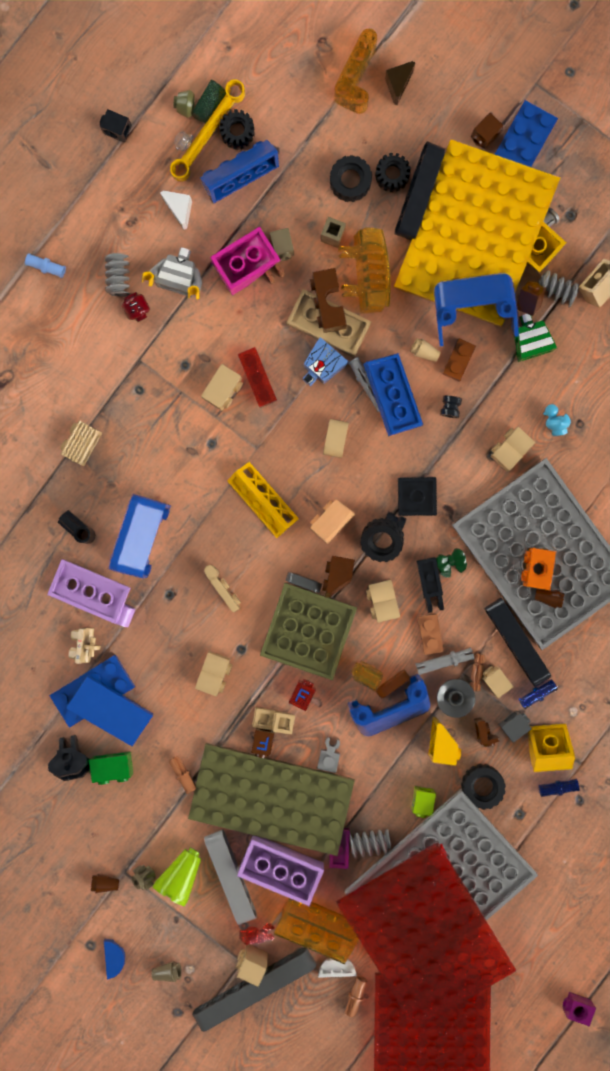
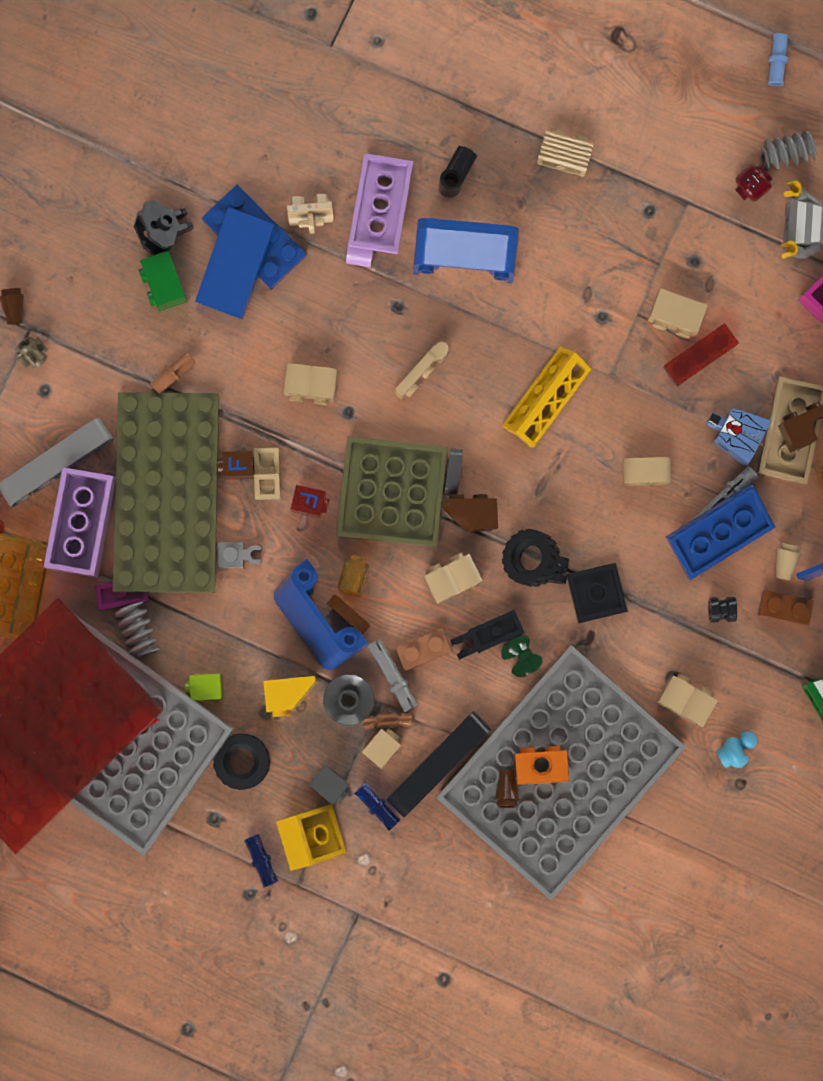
camera: 70 degrees right, 5 degrees down
lime cone [153,847,201,906] -> none
light nougat slope [310,500,355,544] -> none
reddish brown bracket [474,718,500,747] -> none

